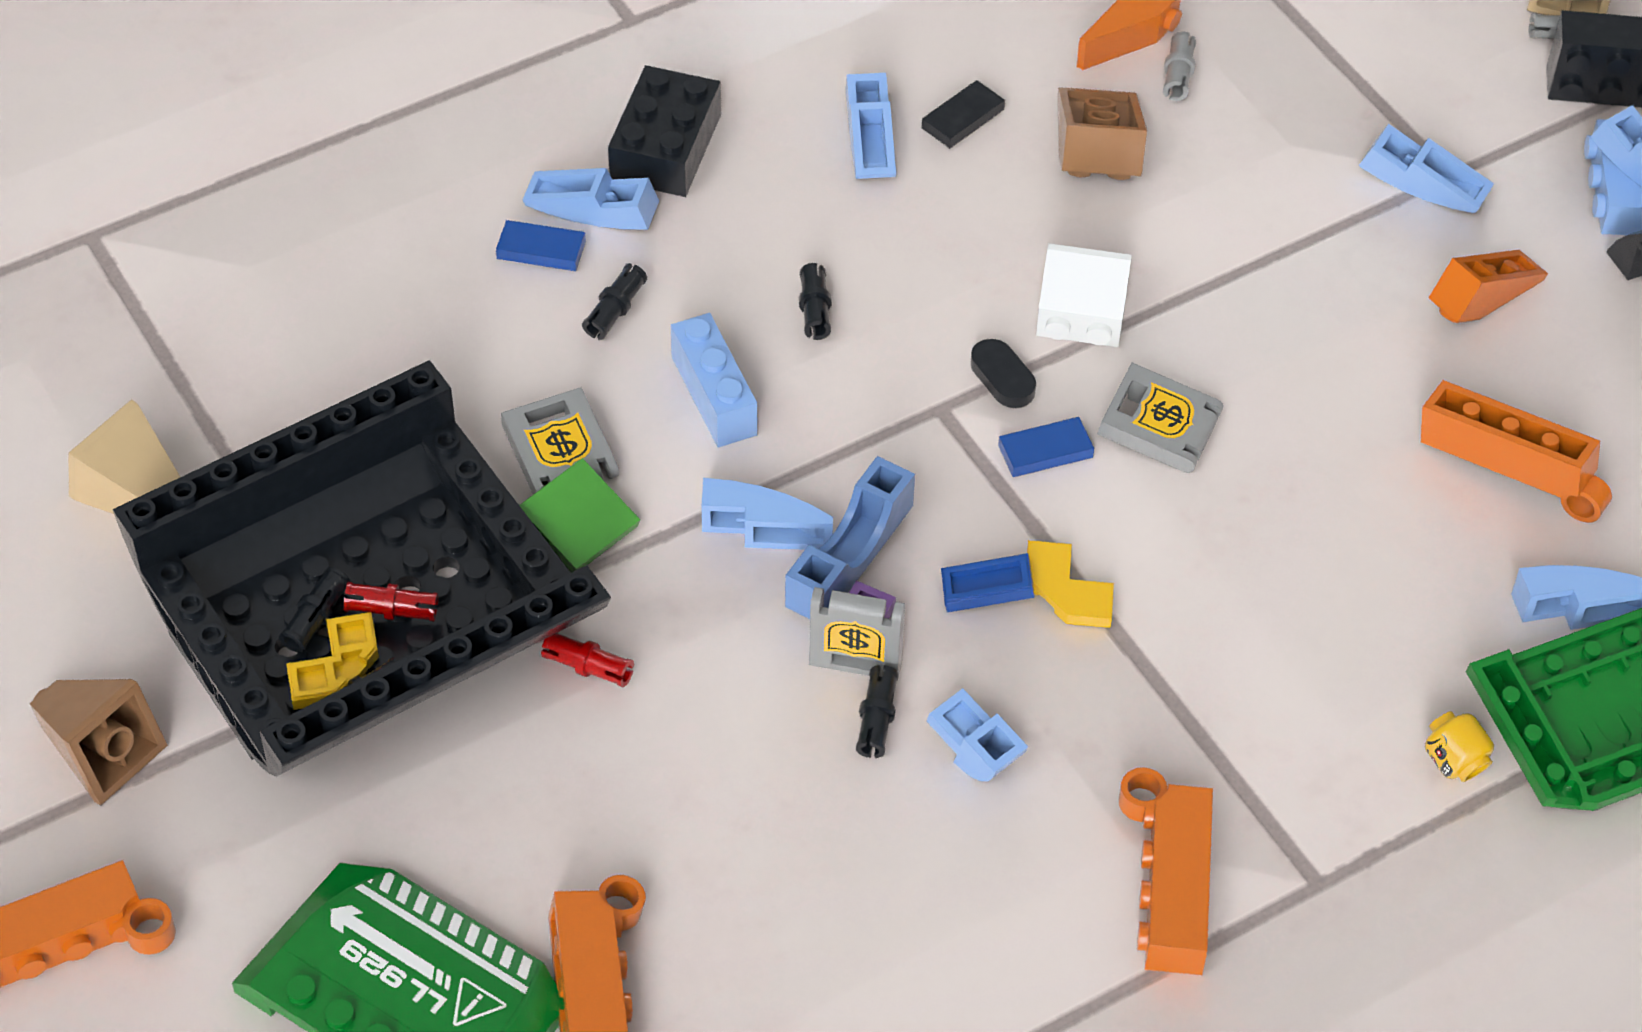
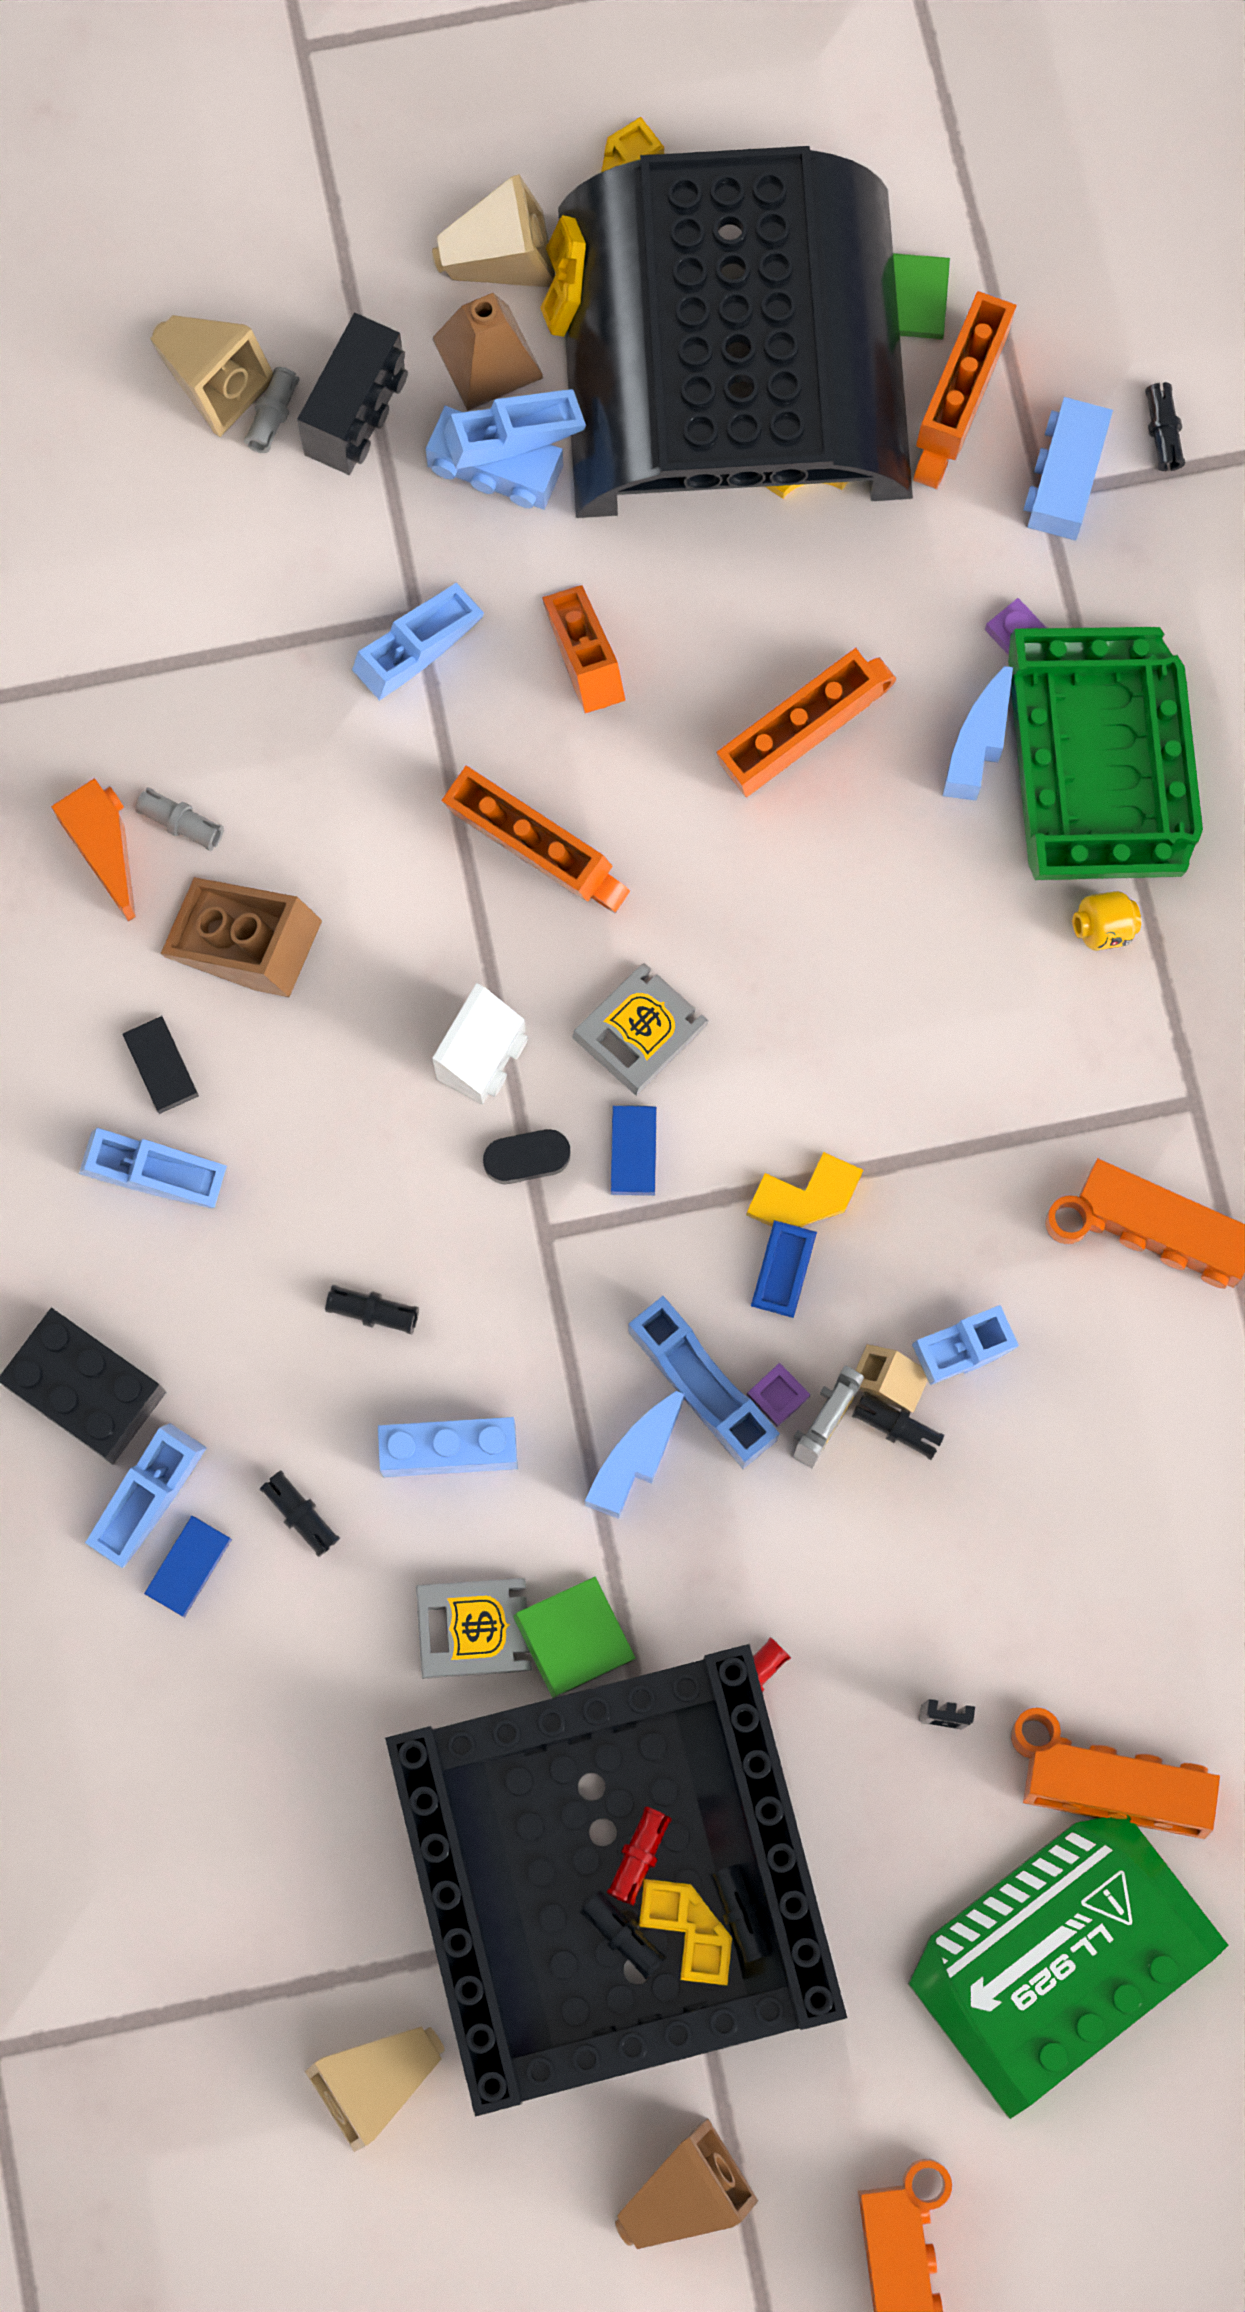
camera: 70 degrees left, 25 degrees up
none -> orange hinge [441,765,631,913]
none -> tan brick [856,1344,928,1413]
none -> black tile [919,1699,975,1730]

